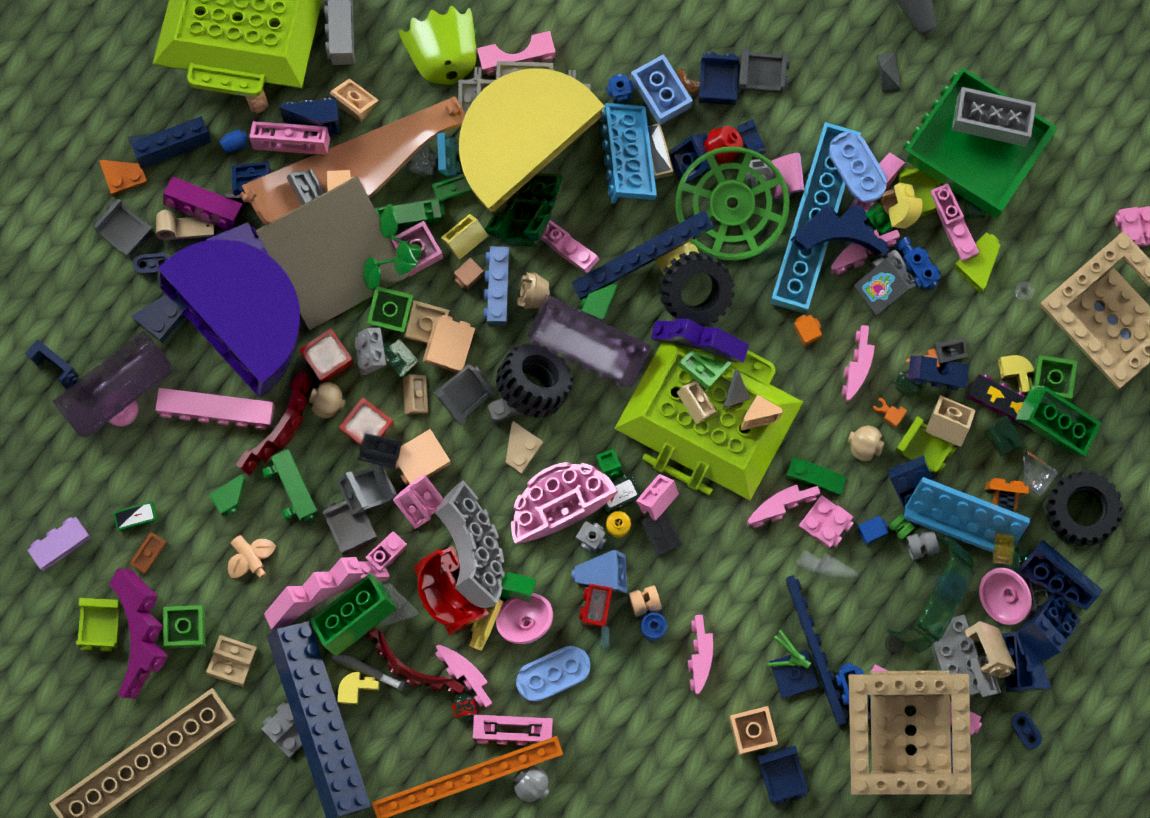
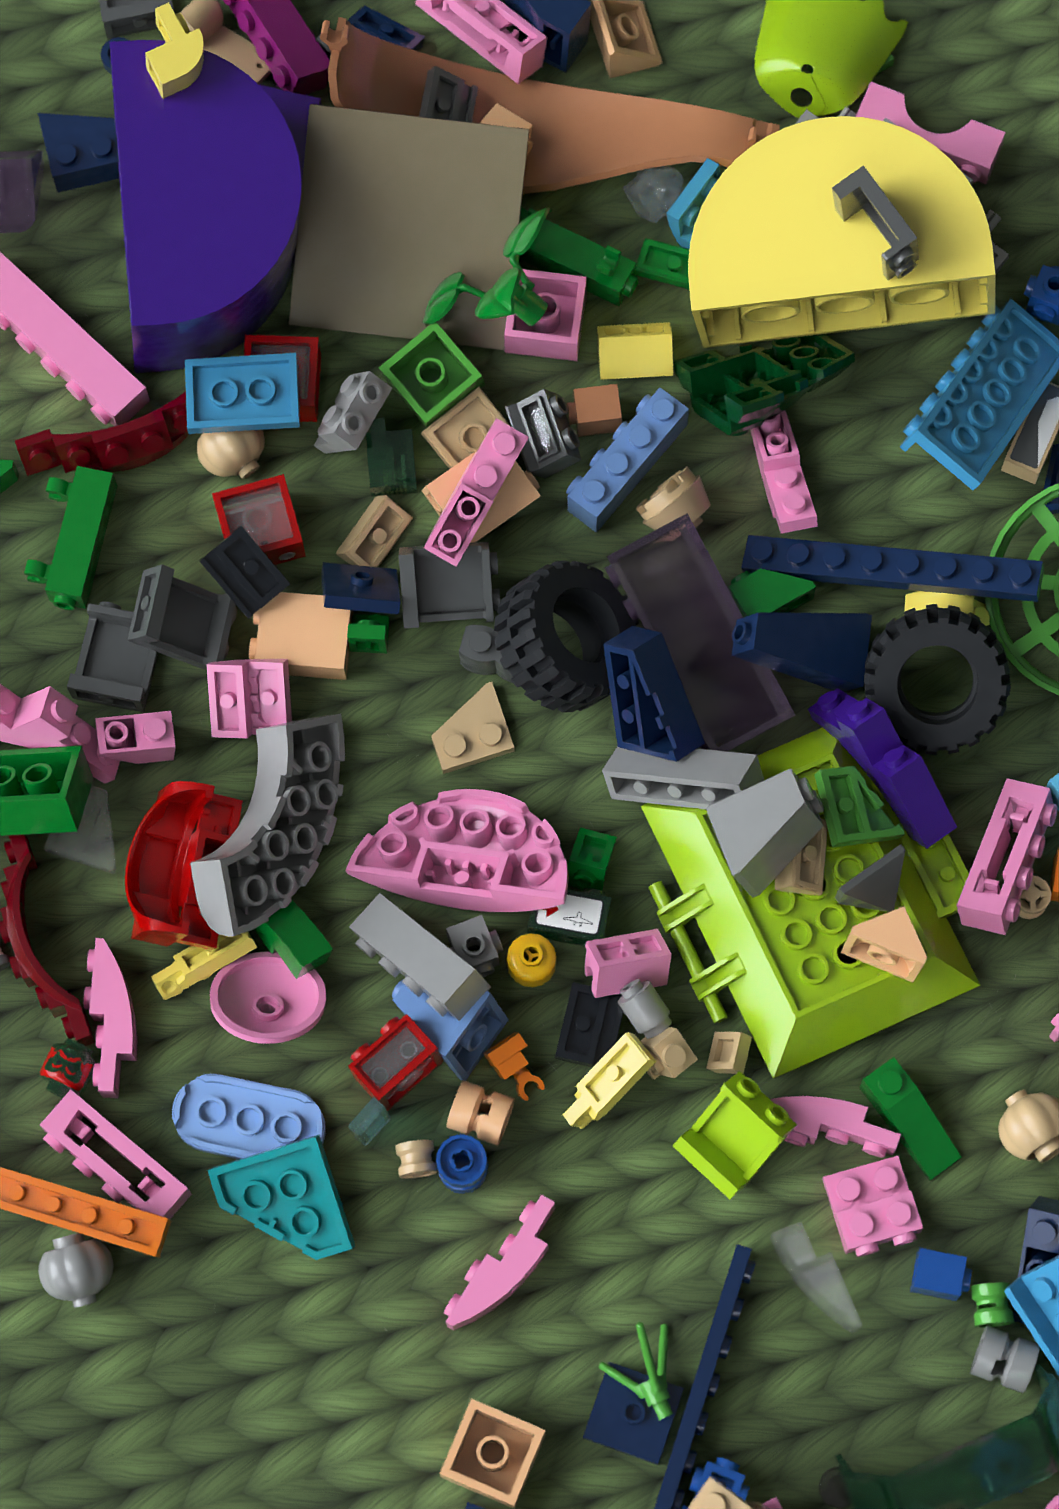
camera: 40 degrees right, 5 degrees down
none -> light yellow brick [145,2,203,99]
none -> dark azure plate [185,353,300,434]
none -> teal plate [207,1134,355,1260]
none -> dark blue plate [321,562,401,614]
none -> green bracket [347,614,389,653]
none -> light grey brick [349,893,491,1021]
none -> tan wheel [395,1140,437,1179]
none -> bright pink slope [424,418,529,567]
none -> orange piece [483,1032,545,1101]
none -> dark grey window [505,389,582,479]
none -> light yellow hinge [563,1032,656,1129]
none -> light grey brick [602,746,764,809]
none -> dark blue wedge [603,626,705,762]
none -> light grey brick [618,979,672,1039]
none -> tan brick [641,1027,698,1080]
none -> lime panel [673,1071,797,1200]
none -> light grey slope [705,768,824,898]
none -> tan plate [706,1032,752,1074]
none -> dark blue slope [732,612,872,692]
none -> dark grey panel [832,165,919,280]
none -> bright pink brick [957,779,1057,935]
none -> tan wheel [1019,876,1052,919]

